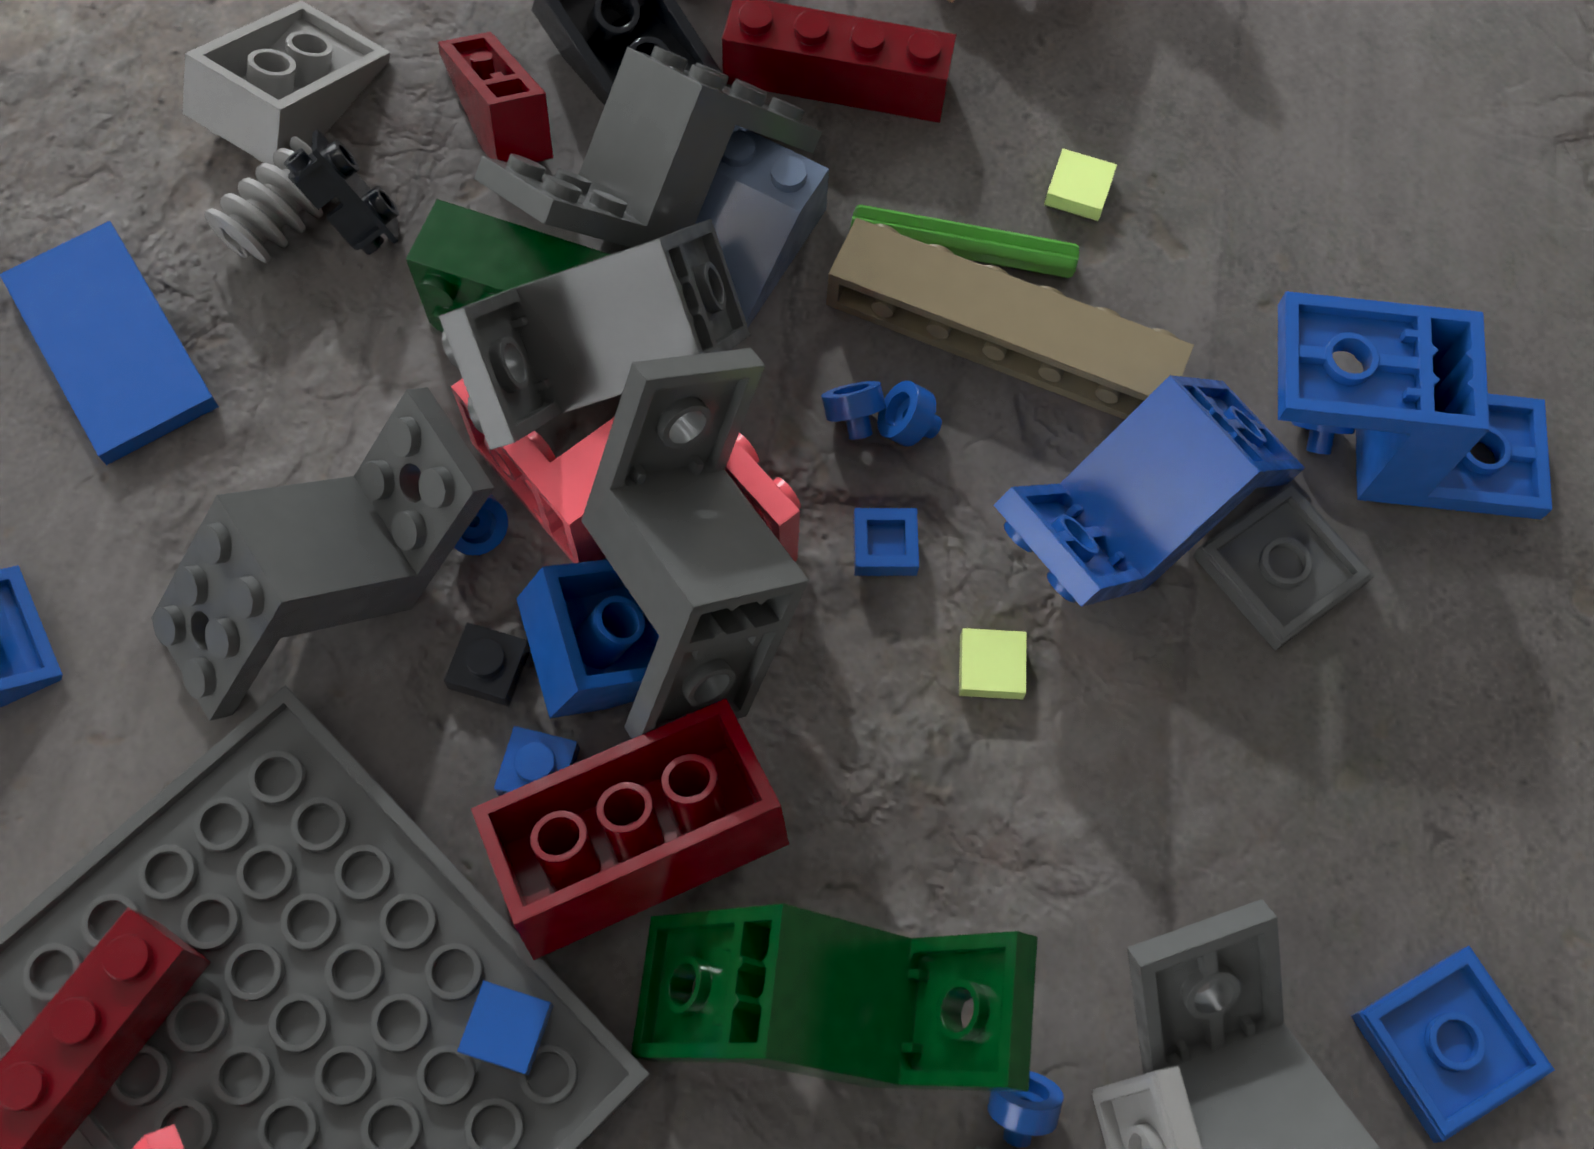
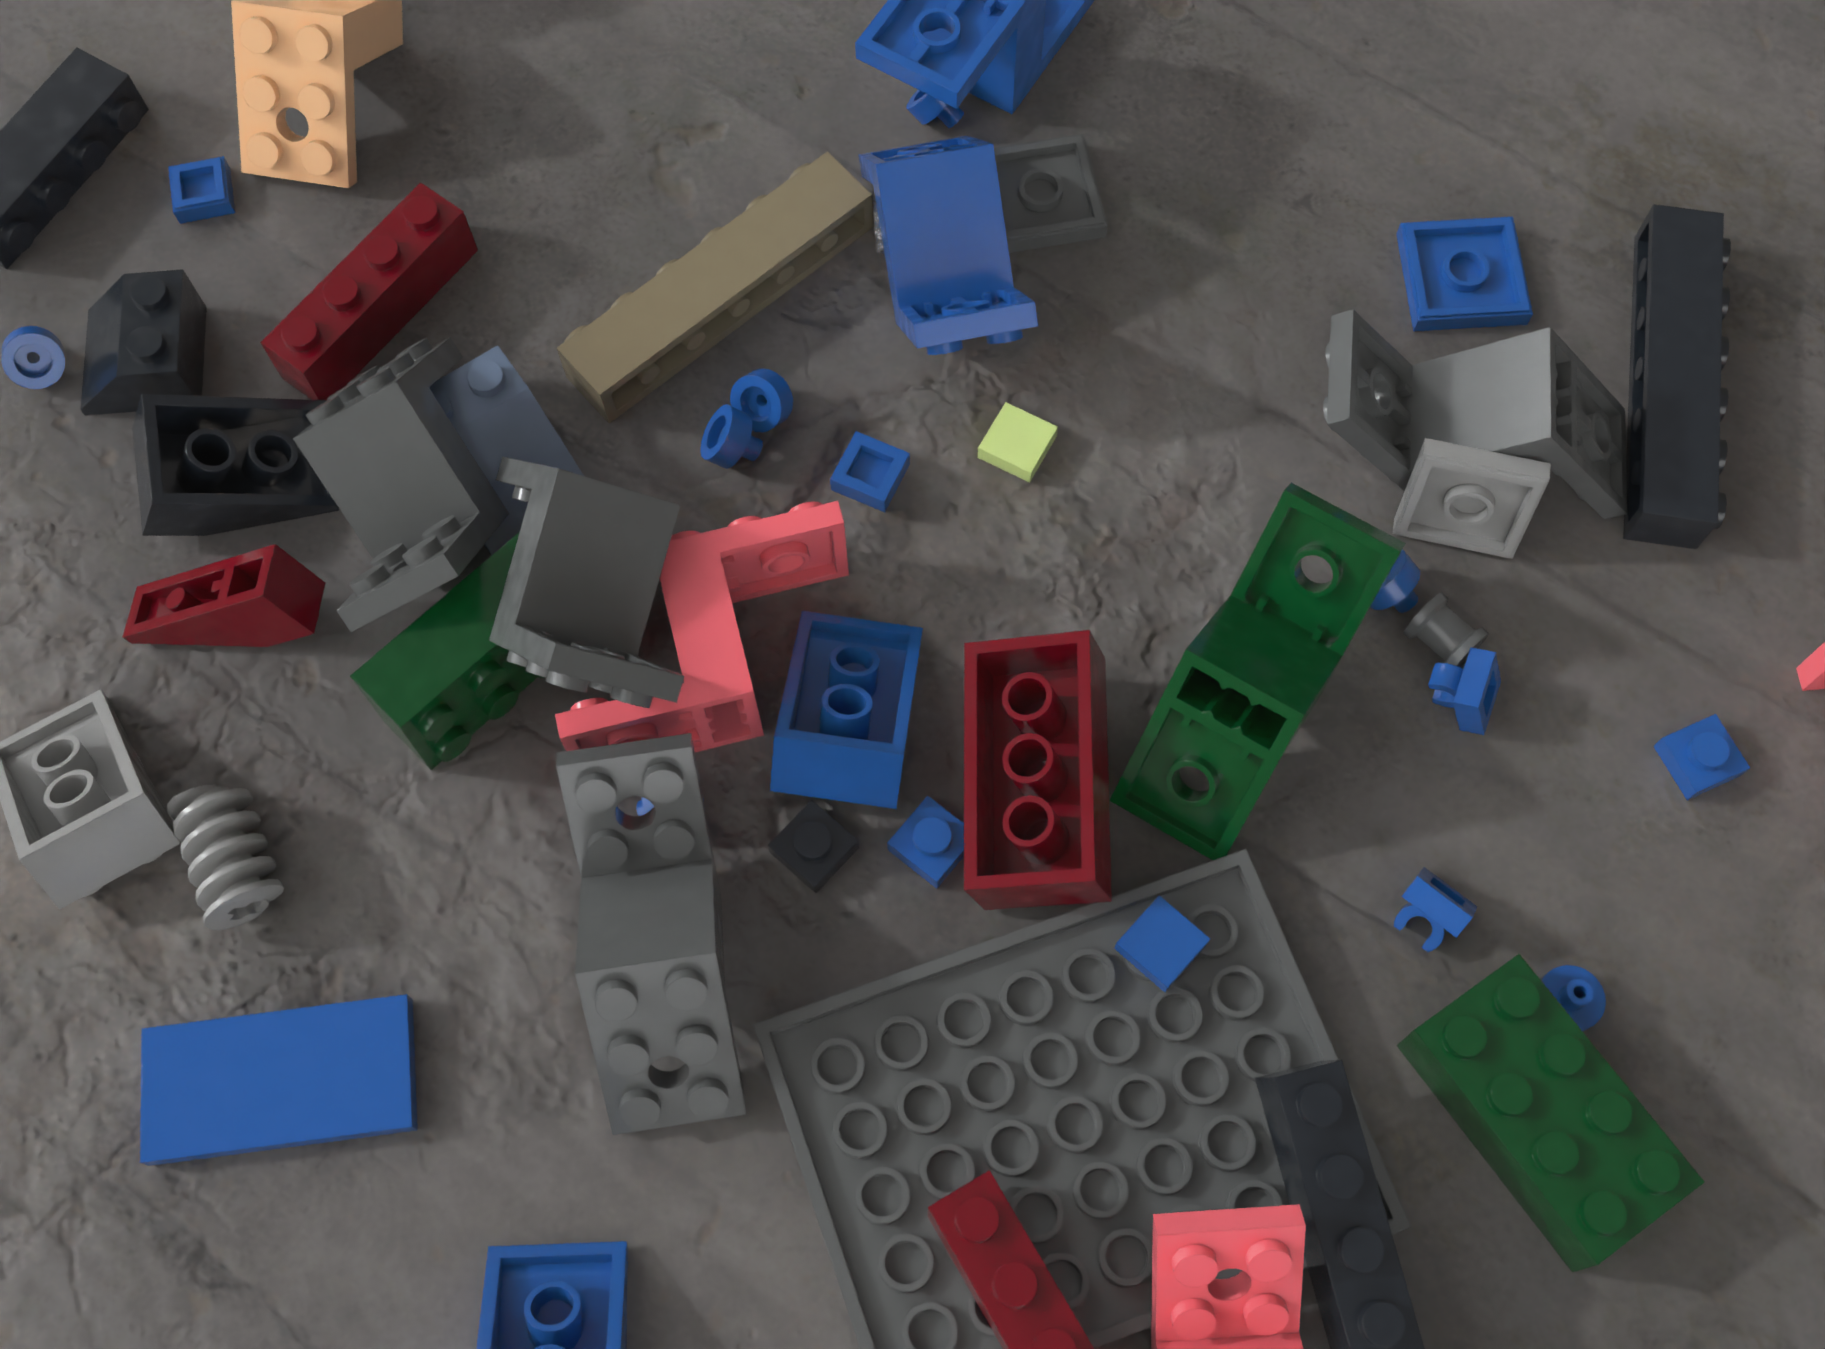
camera: 60 degrees left, 0 degrees up
black hinge [284,129,399,255] -> none
dark grey bracket [581,348,809,739] -> none
bright green axle [850,205,1079,278] -> none
yellowish green tile [1044,149,1117,221] -> none

